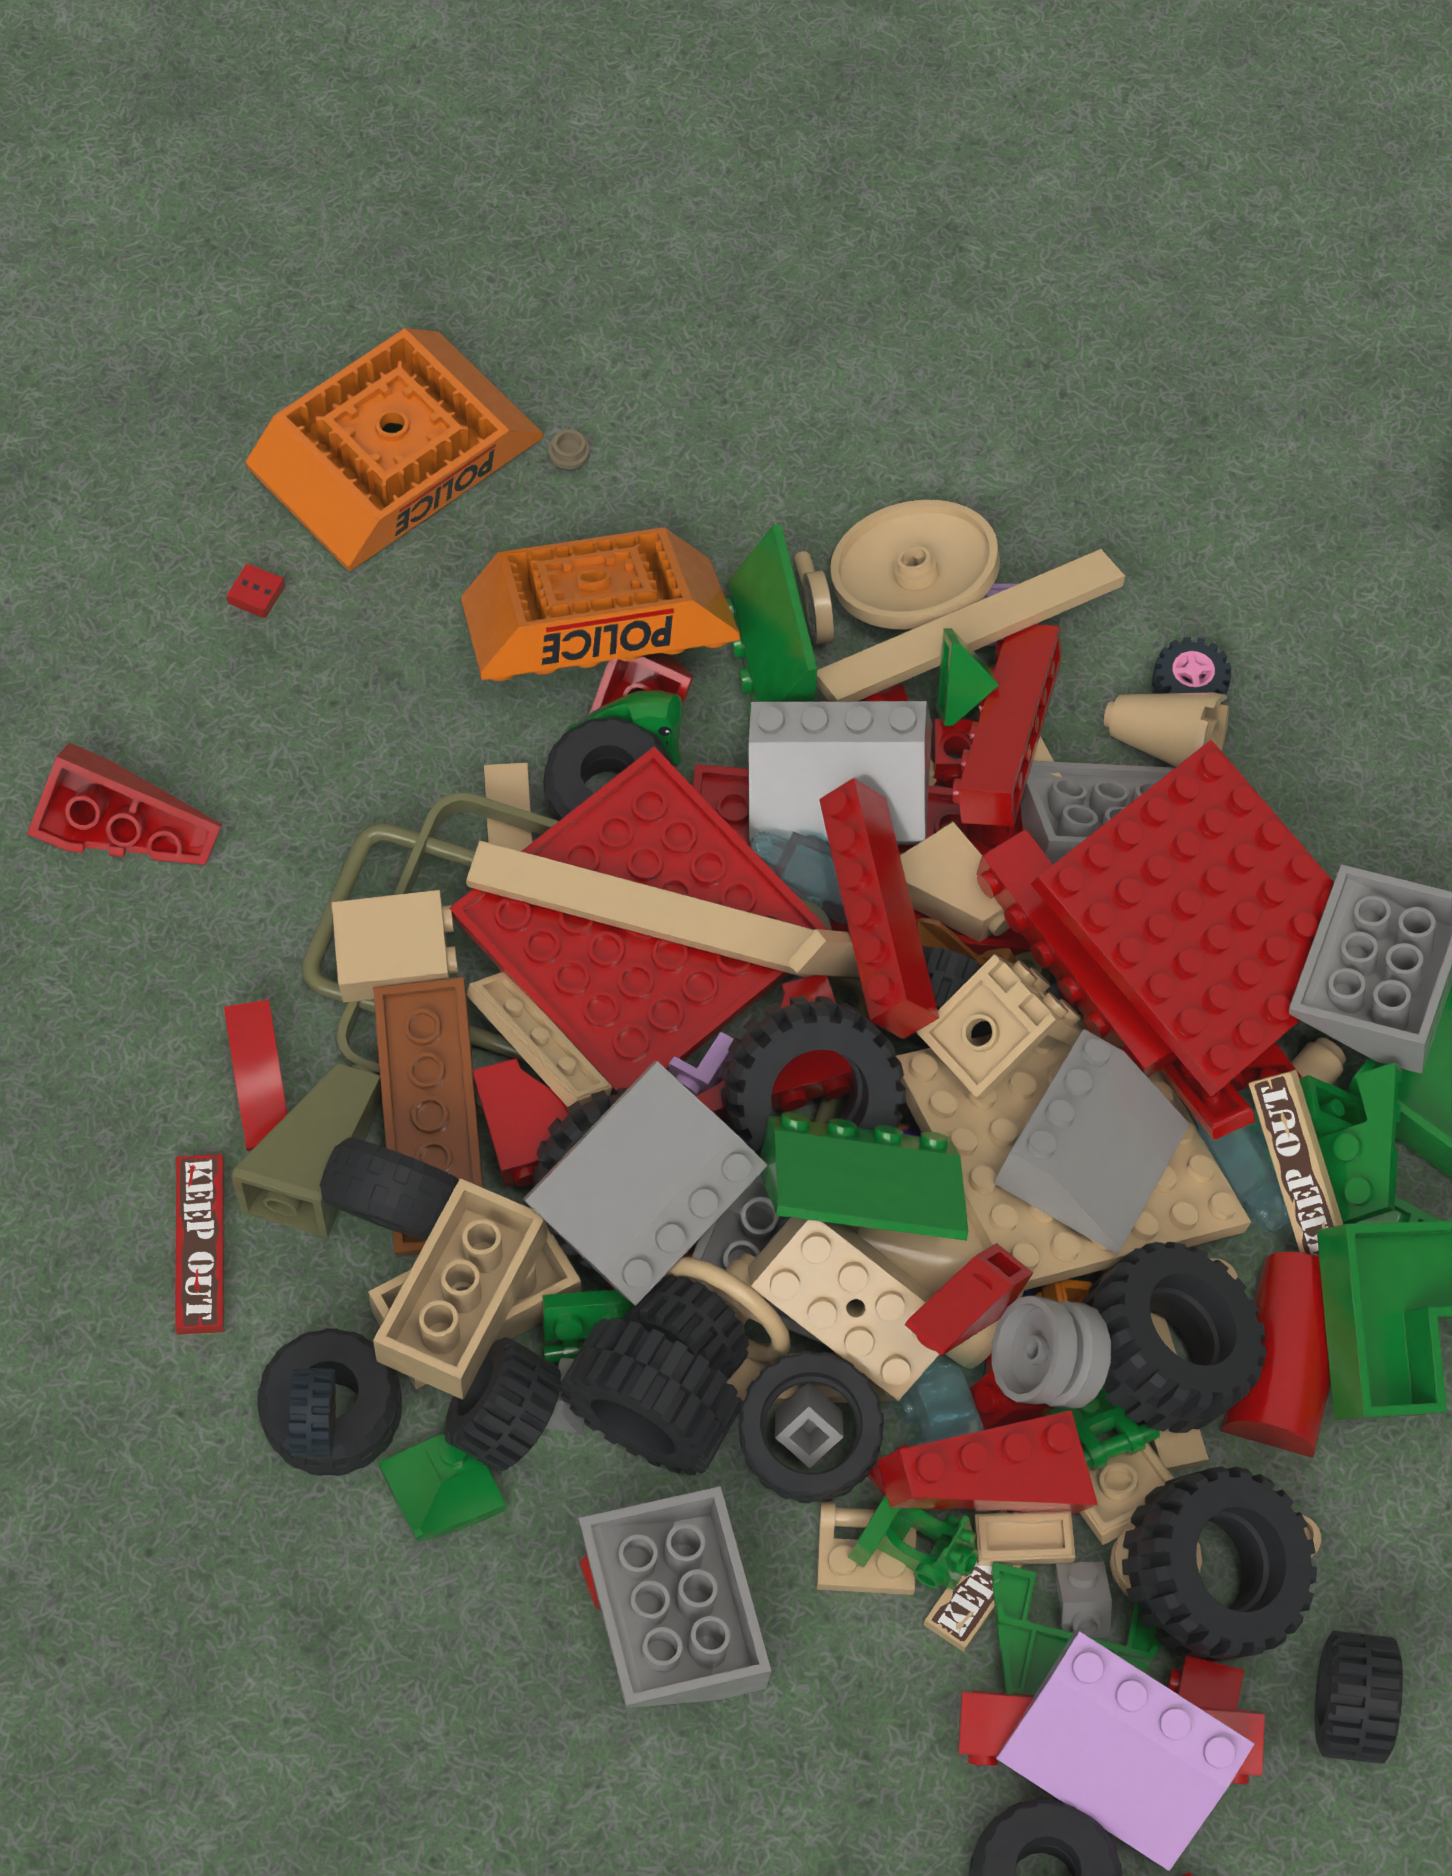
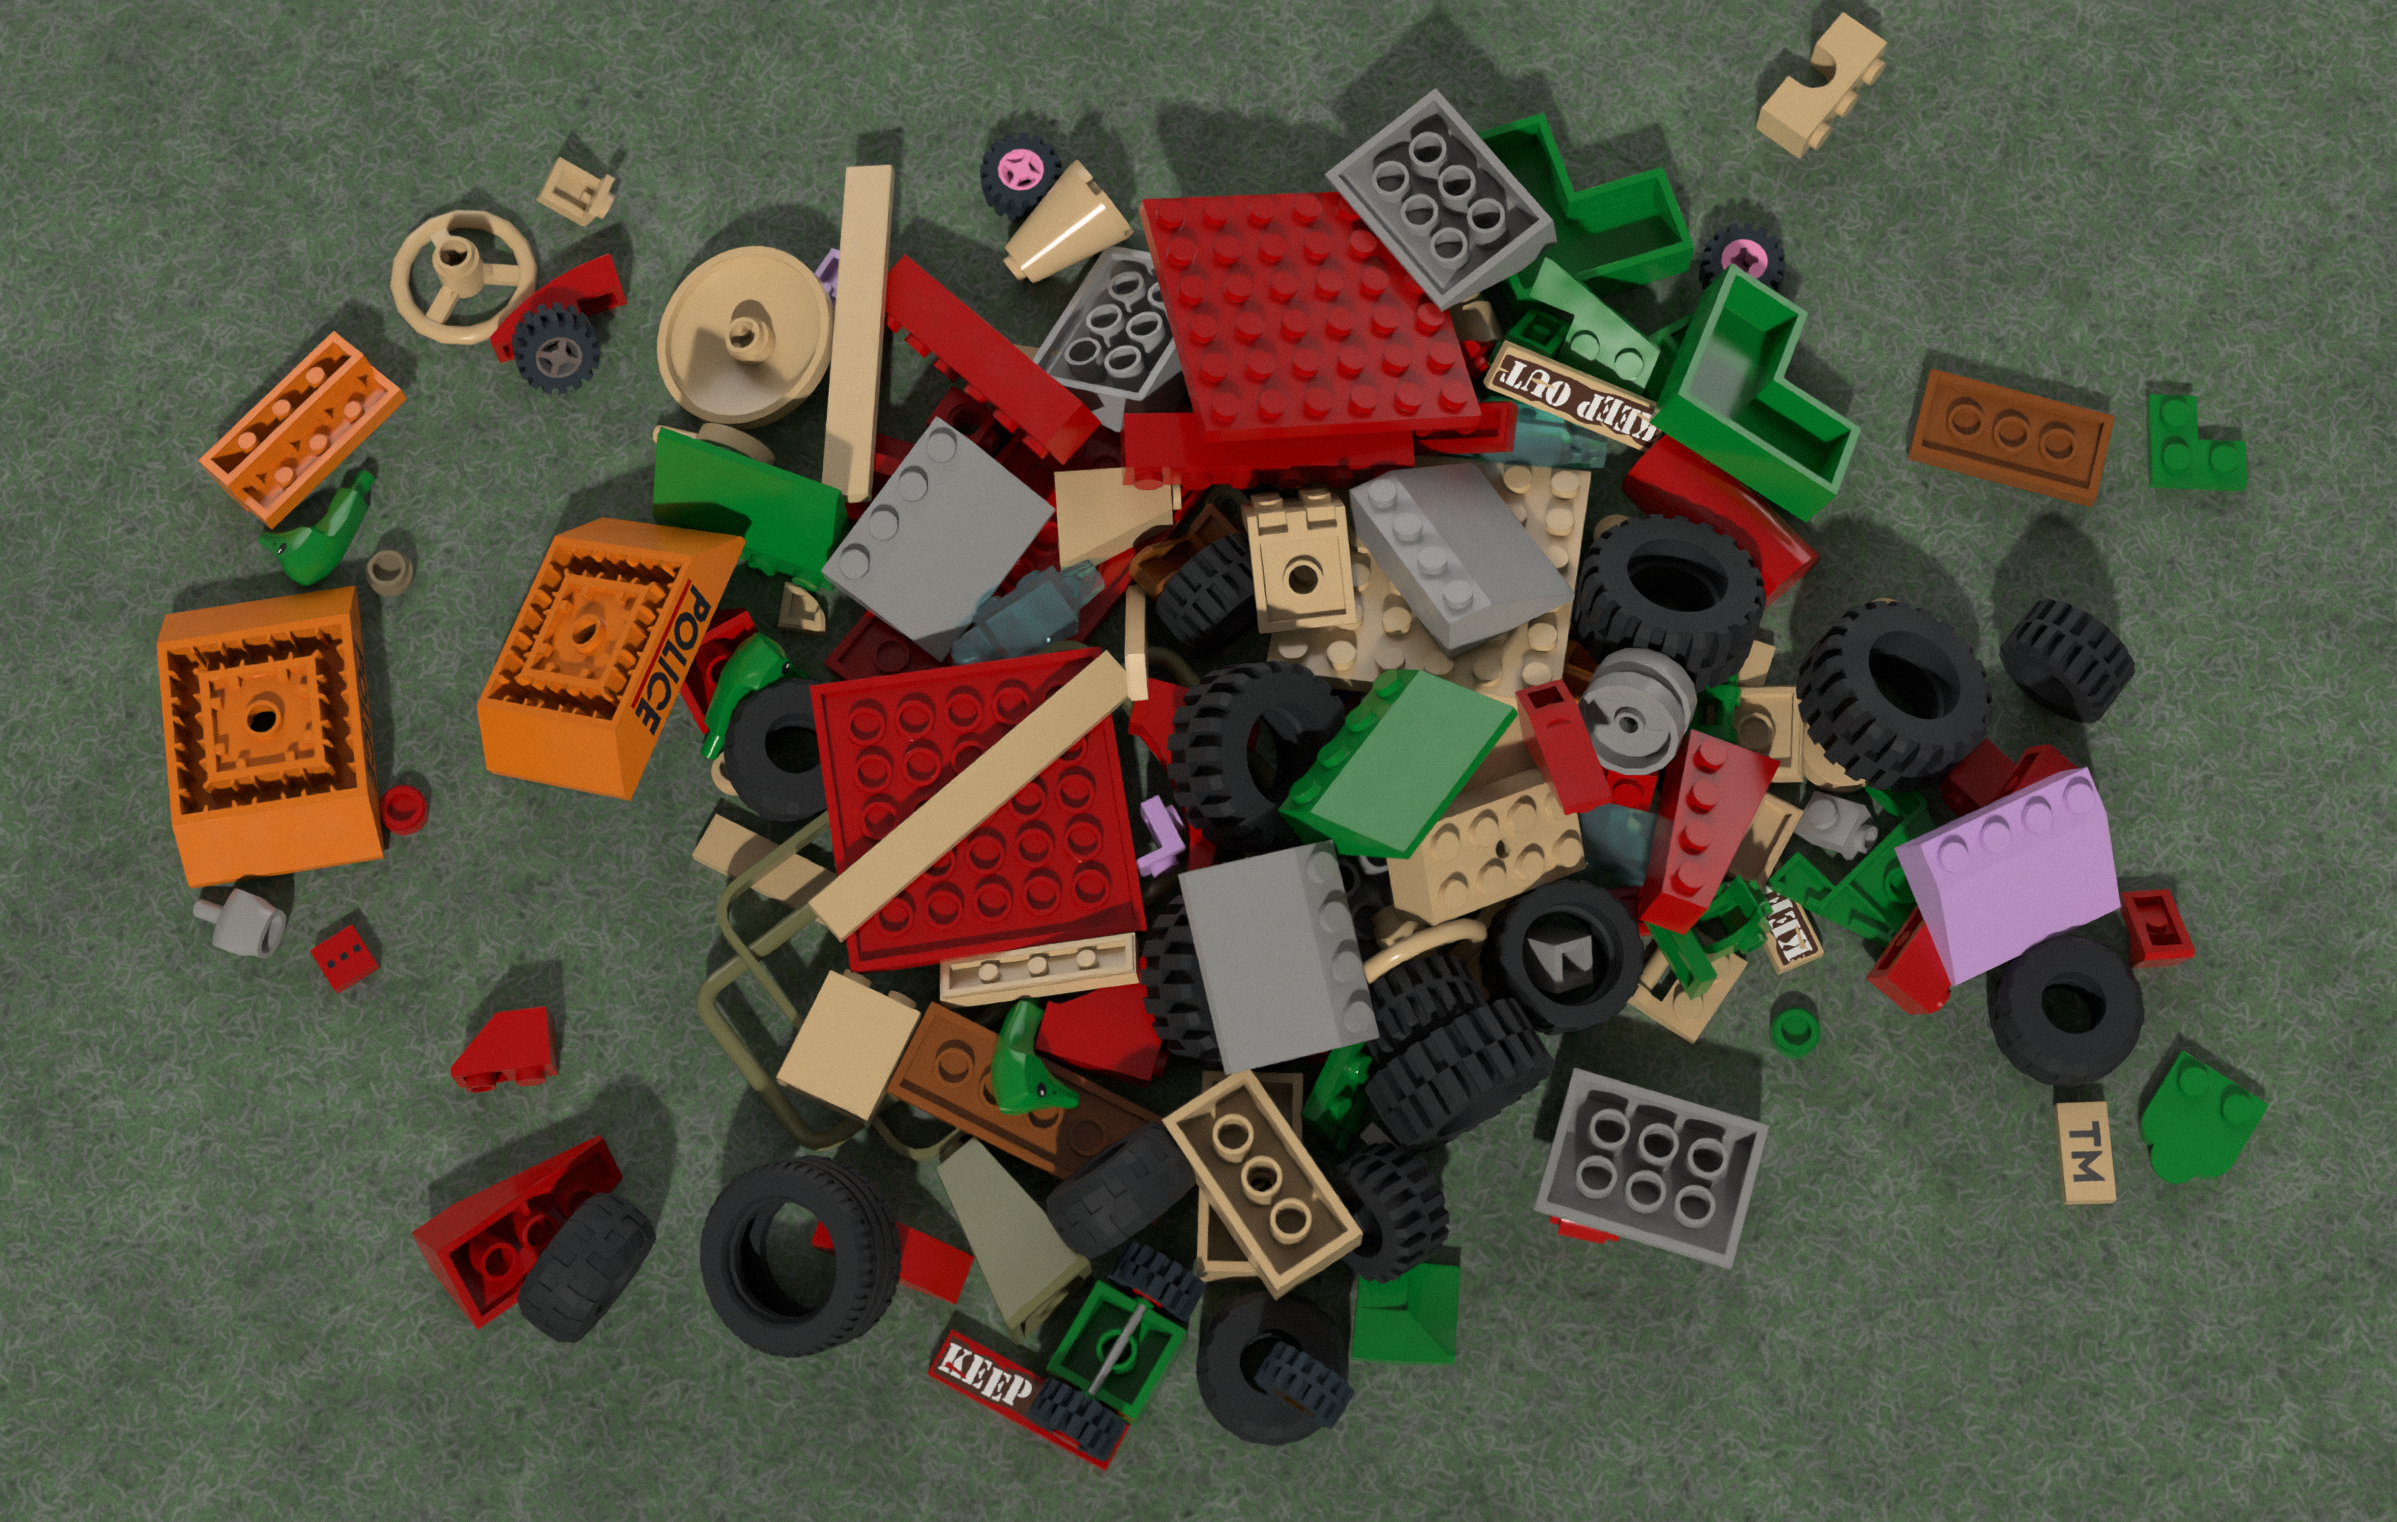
camera: 55 degrees left, 10 degrees up
red brick [819,778,939,1039] -> none
green slope [936,628,999,726] -> none
none -> light grey piece [193,888,286,959]
none -> orange brick [198,331,407,529]
none -> green animal [257,470,376,589]
none -> red tile [379,785,429,835]
none -> tan piece [390,210,538,345]
none -> red slope [450,1006,559,1093]
none -> red slope [489,253,627,364]
none -> black wheel [511,303,601,394]
none -> black tyre [517,1193,656,1343]
none -> tan bracket [536,157,615,227]
none -> black tyre [700,1155,902,1358]
none -> tan tile [778,582,827,636]
none -> green animal [991,997,1080,1116]
none -> brick [1026,1240,1207,1462]
none -> green tile [1769,1007,1821,1059]

